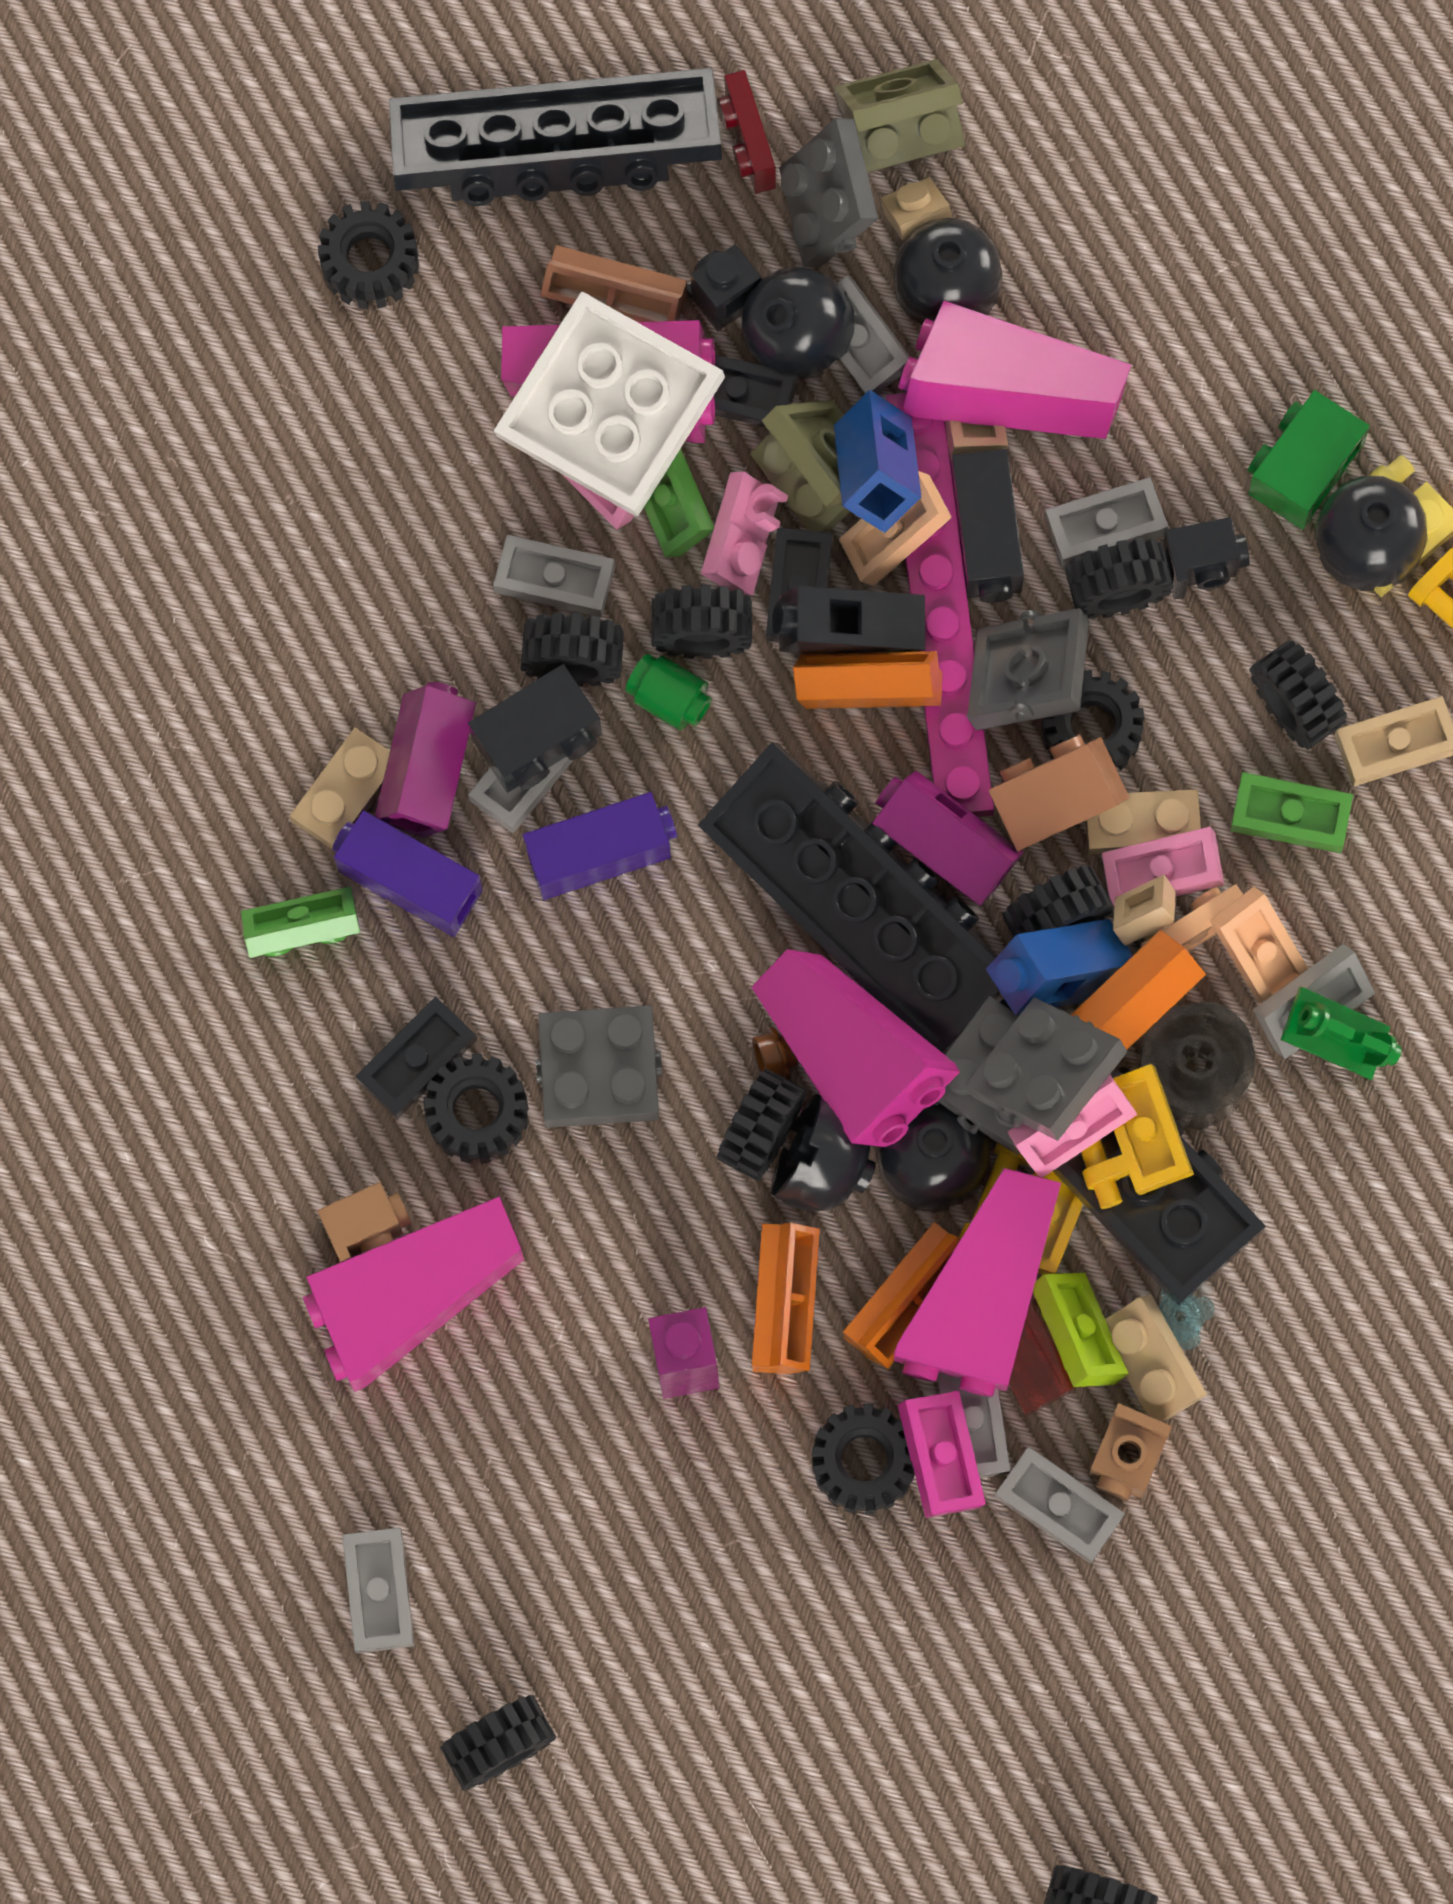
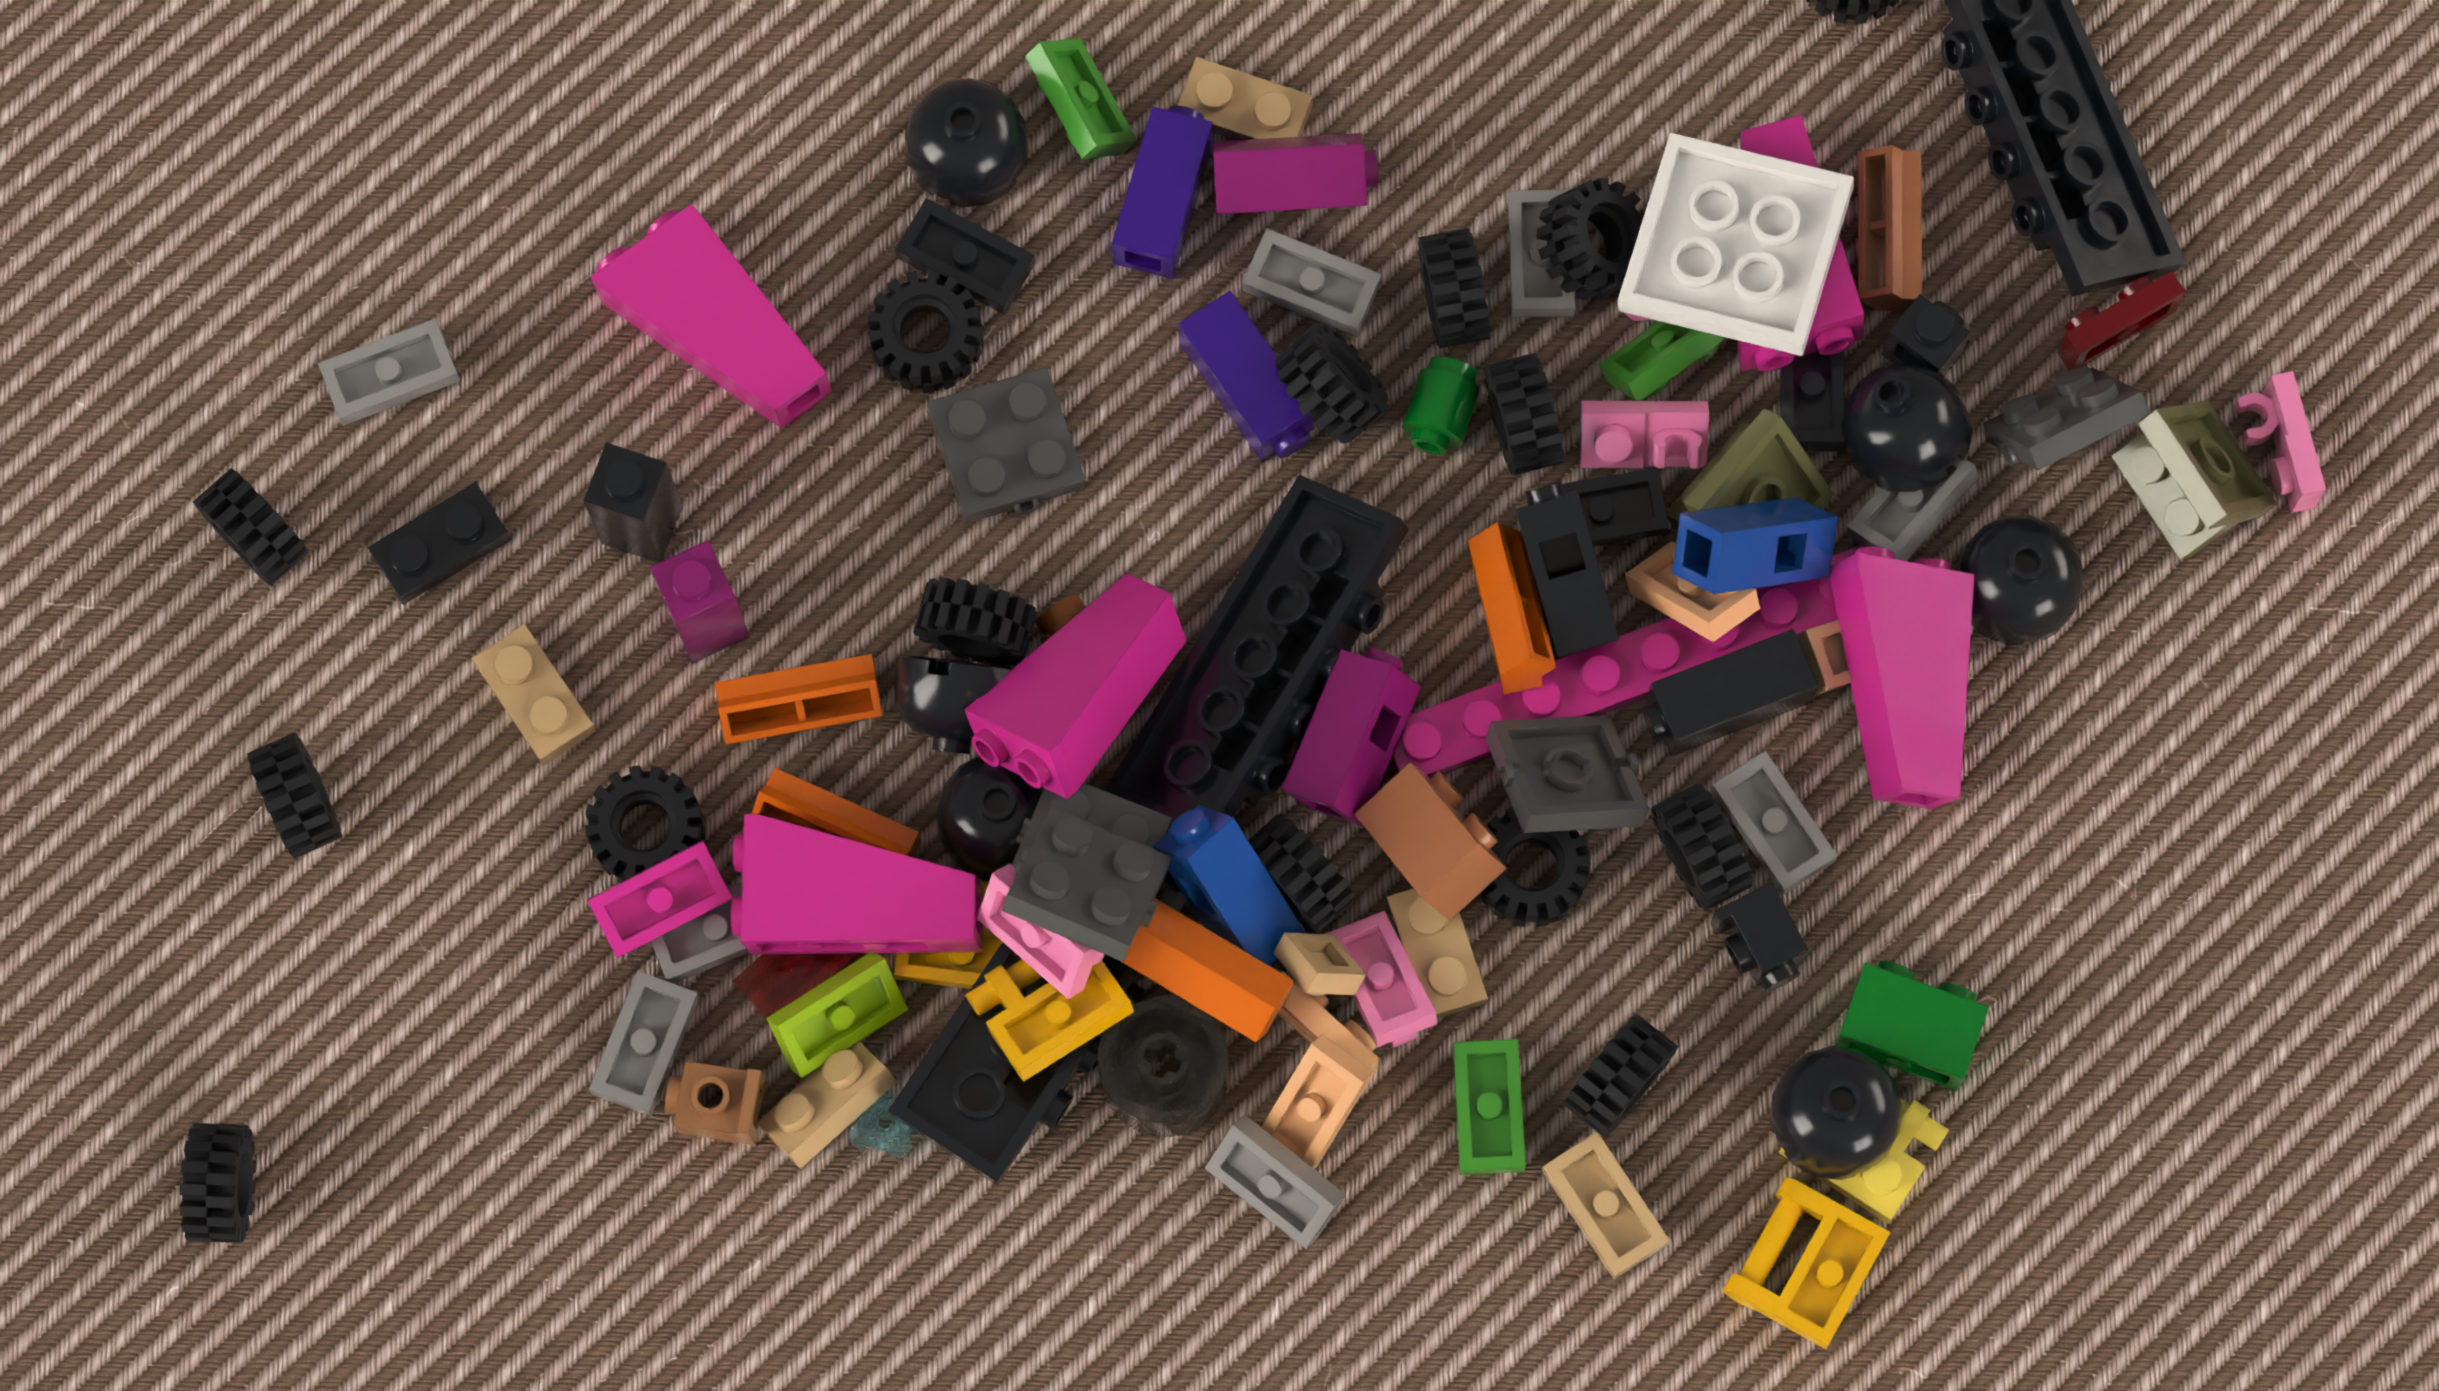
camera: 75 degrees right, 0 degrees up
medium nougat brick [317,1182,412,1262] -> none
black brick [468,664,602,793] -> none
tan plate [880,177,953,242] -> none
green hinge [1280,986,1402,1080] -> none
none -> black tyre [247,732,343,859]
none -> black plate [367,482,511,605]
none -> tan plate [471,624,596,766]
none -> black brick [583,442,683,563]
none -> black cylinder [905,78,1030,208]
none -> black tyre [1275,323,1390,444]
none -> black tyre [1537,178,1646,301]
none -> bright pink plate [2234,371,2326,513]

